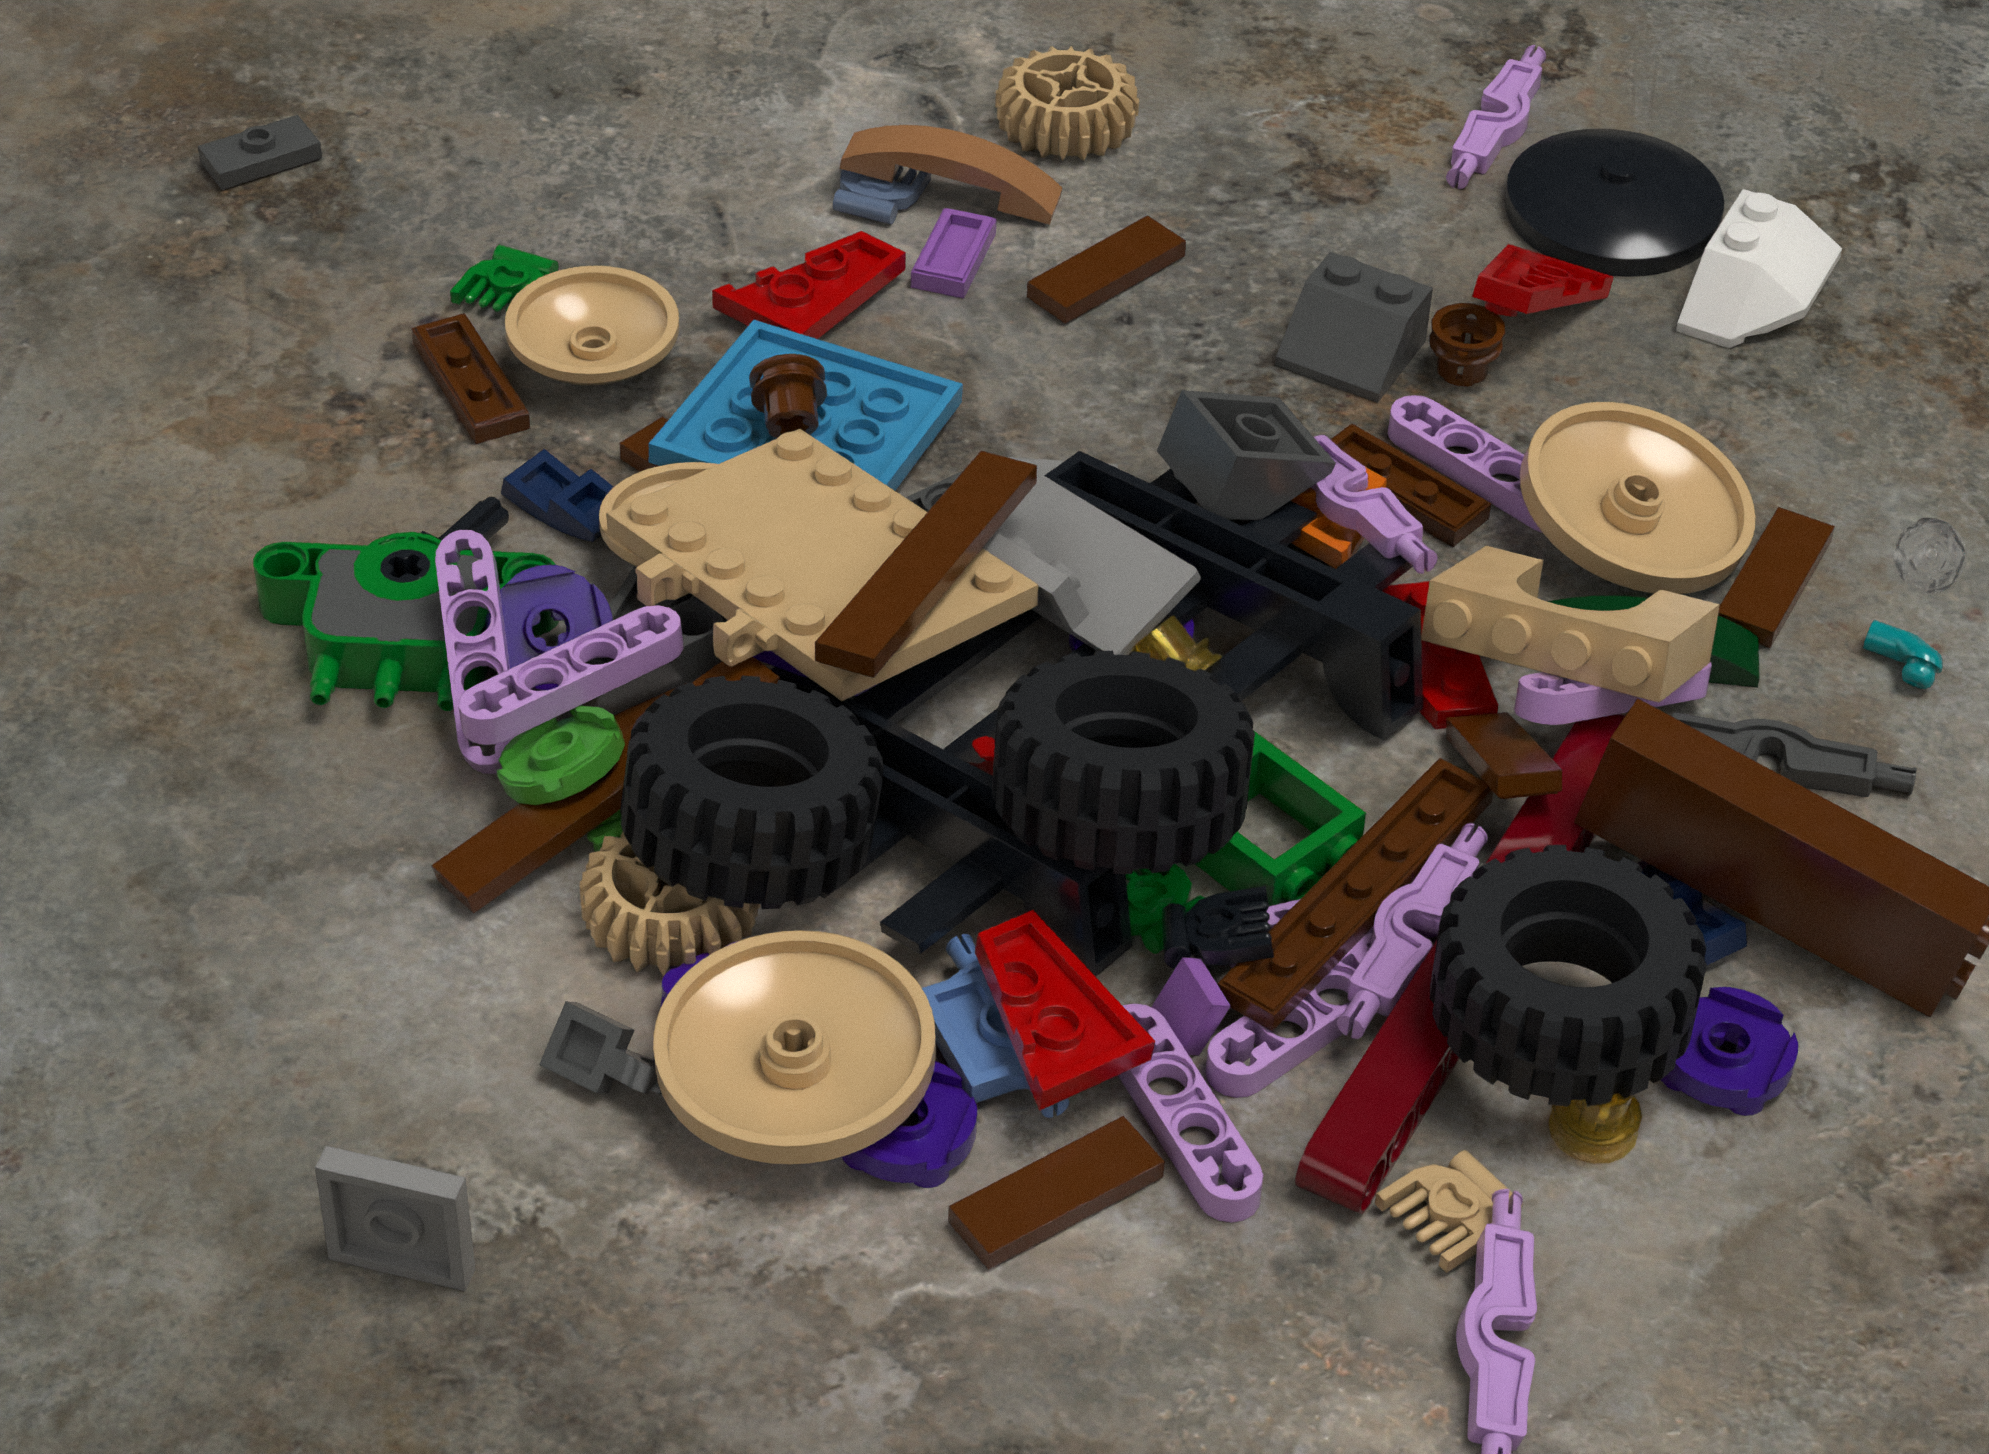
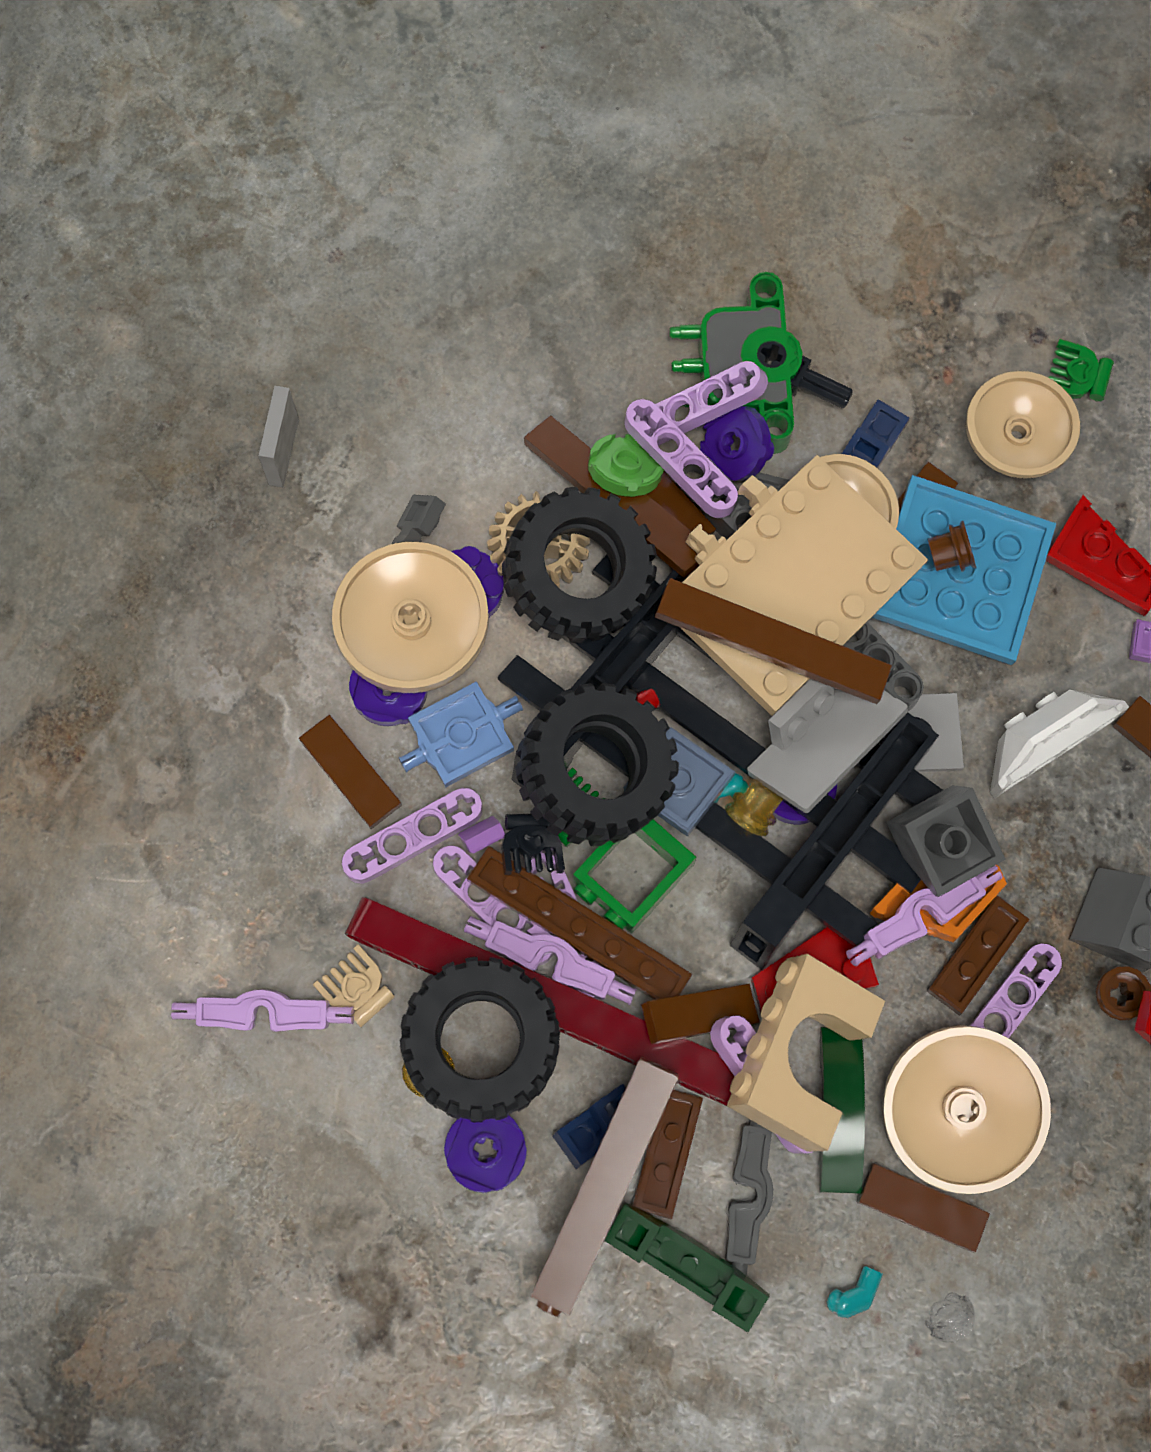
camera: 85 degrees right, 30 degrees up
reddish brown tile [411,313,530,444] -> none
red wing [975,910,1155,1111] -> none
none -> dark green slope [604,1203,770,1333]
none -> white wedge [990,690,1129,799]

